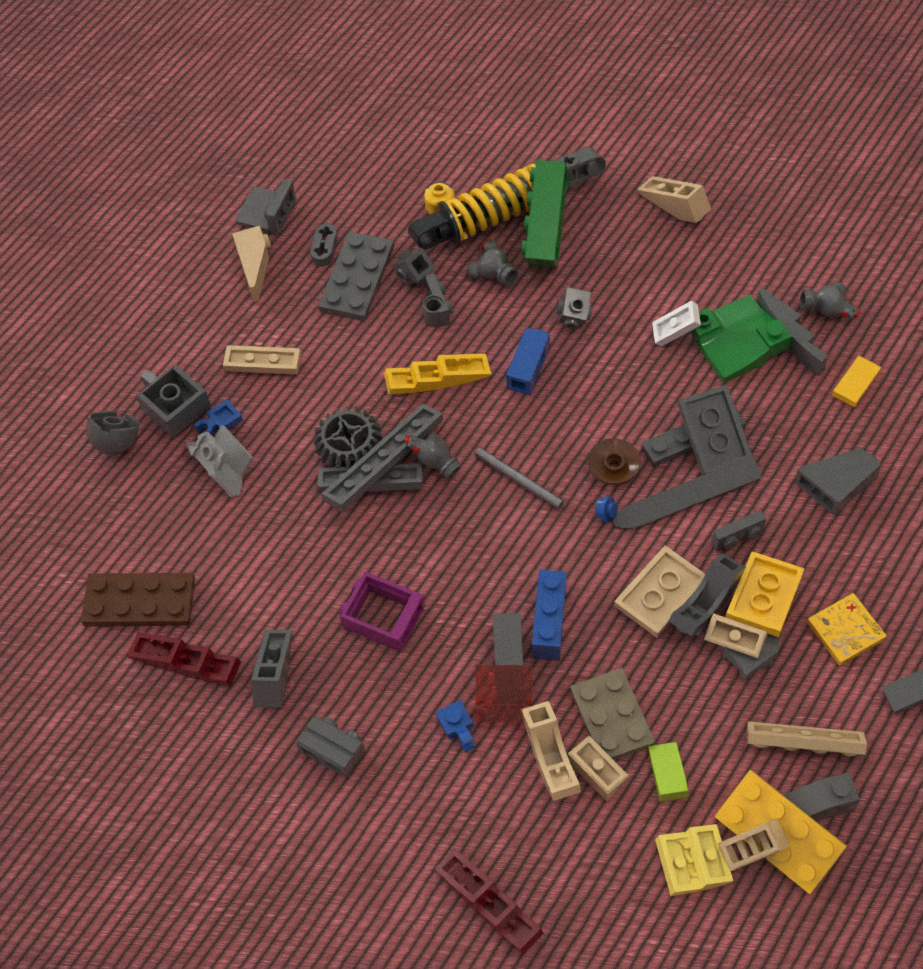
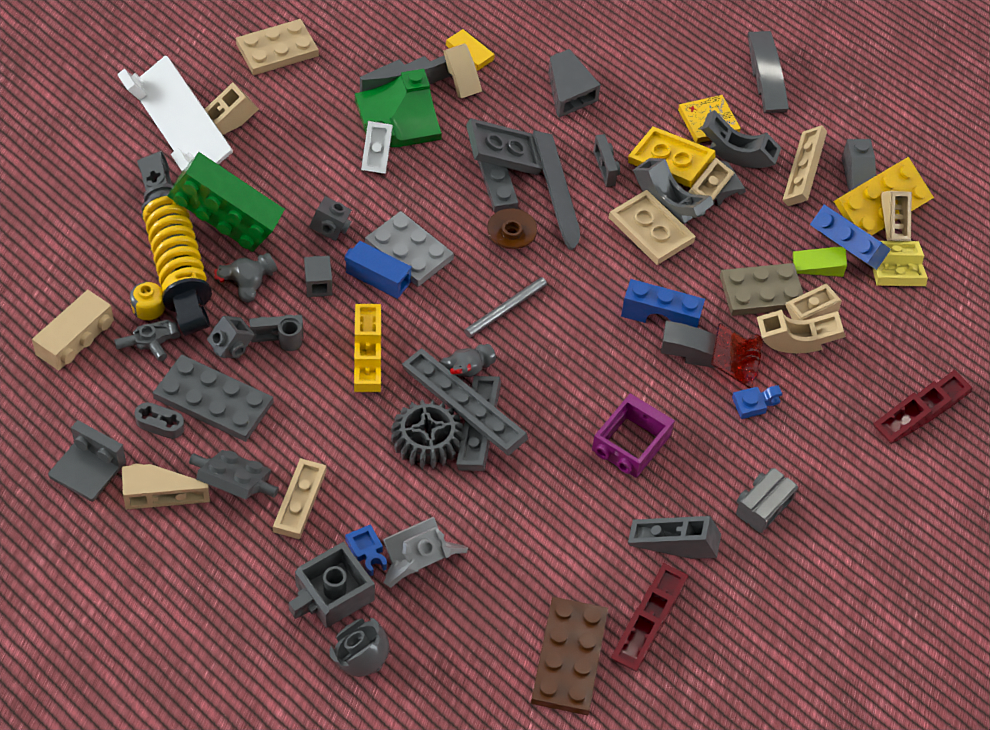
camera: 90 degrees left, 5 degrees down
blue plate [595,496,618,523] -> none
dark grey animal [800,282,861,319] -> none
none -> tan brick [32,289,114,371]
none -> dark grey piece [114,320,181,362]
none -> white bracket [117,56,233,171]
none -> dark grey plate [189,450,279,500]
none -> tan plate [236,19,319,76]
none -> dark grey brick [304,256,333,297]
none -> light grey plate [365,211,454,287]
none -> tan slope [443,43,482,98]
none -> dark grey arch [701,110,781,168]
none -> blue arch [810,204,891,270]

